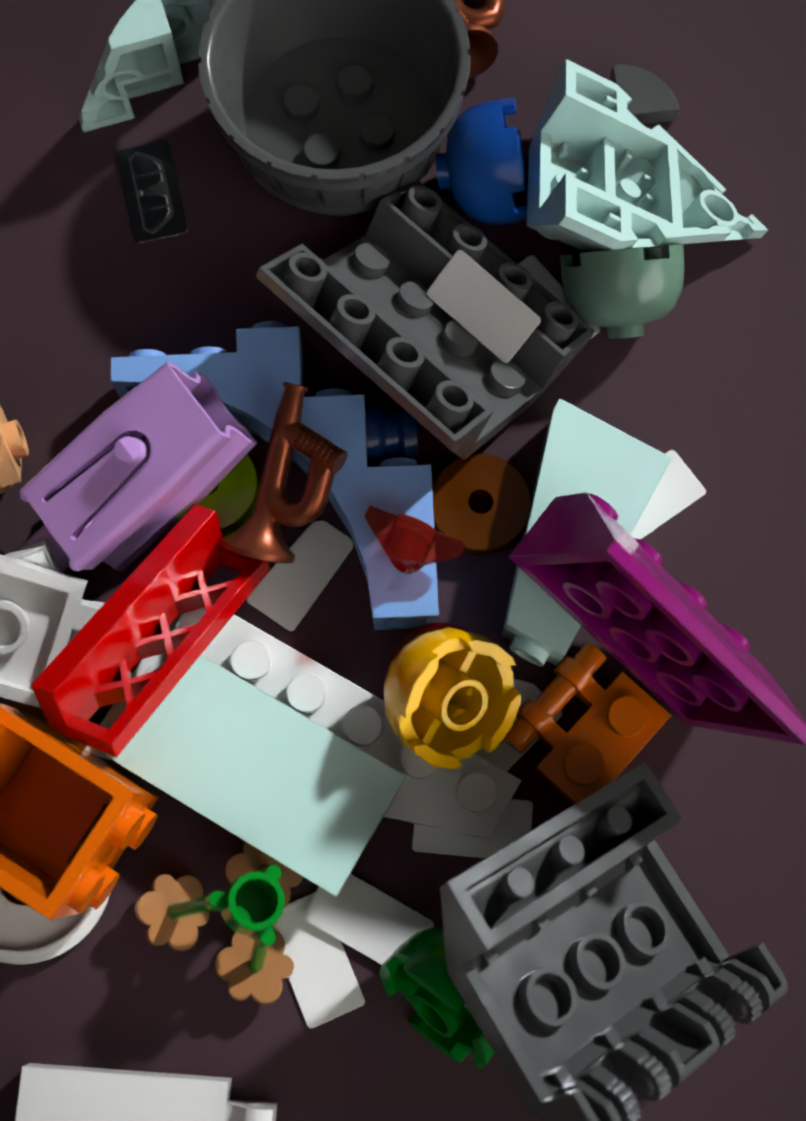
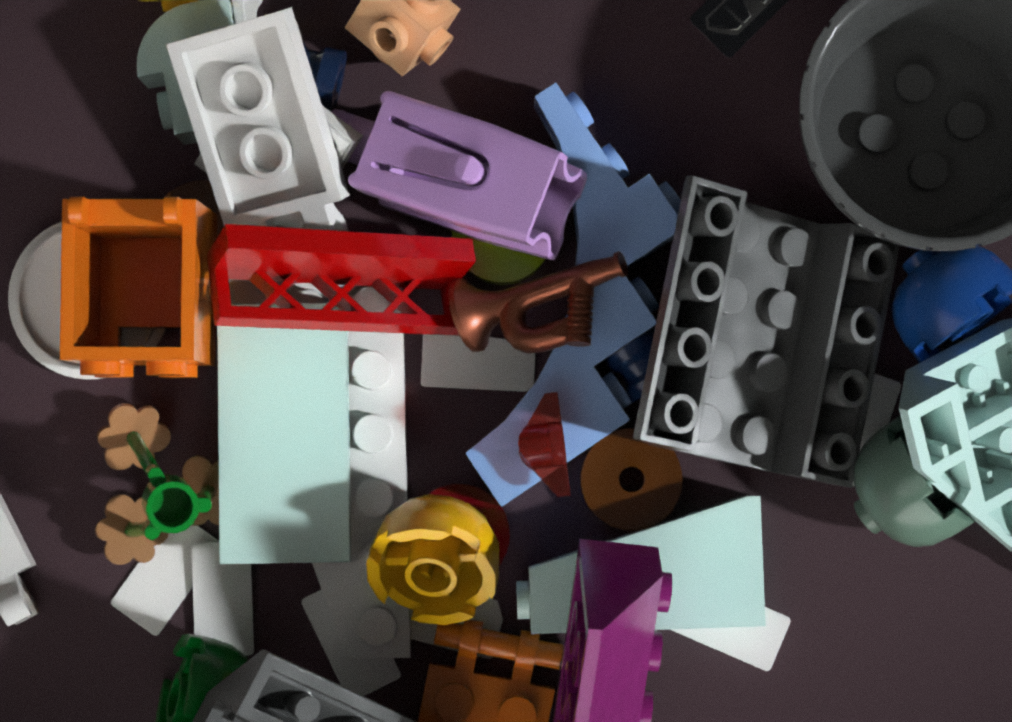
camera: 60 degrees right, 10 degrees up
white sticker [427,250,541,363] -> none

